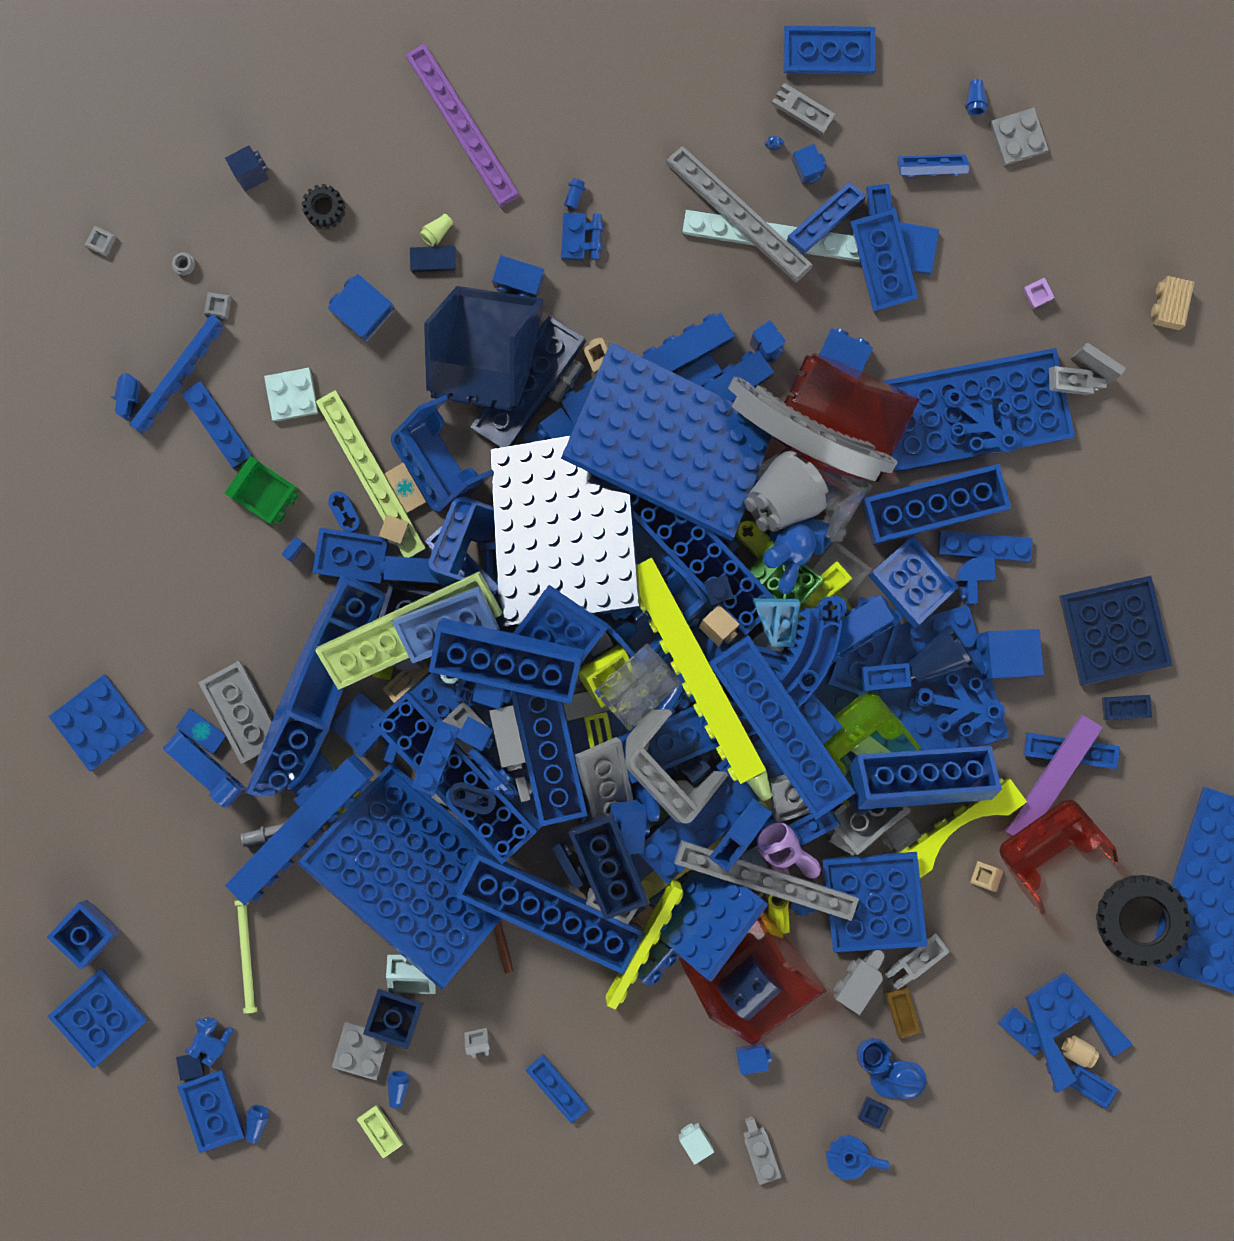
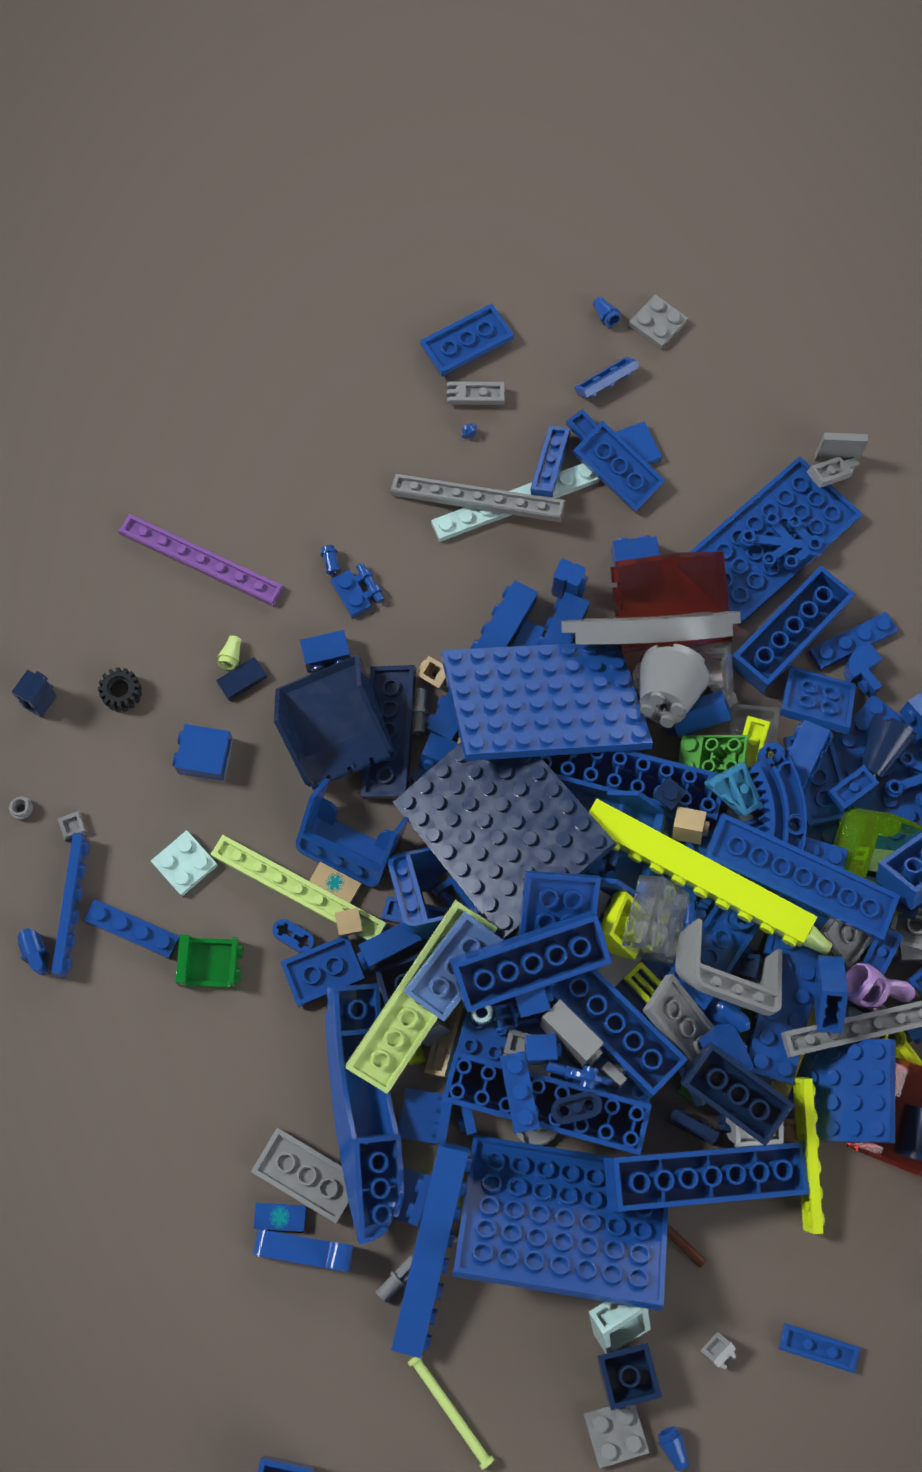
camera: 35 degrees left, 15 degrees down
blue plate [48,674,147,772] -> none
blue tile [282,537,306,562] -> none
blue hinge [638,941,679,987] -> none
neon yellow piece [735,521,773,559] -> none
blue piece [763,523,817,594] -> none
blue brick [791,144,827,184] -> none
lavender plate [1022,277,1055,310] -> none
tan brick [1151,276,1195,330] -> none

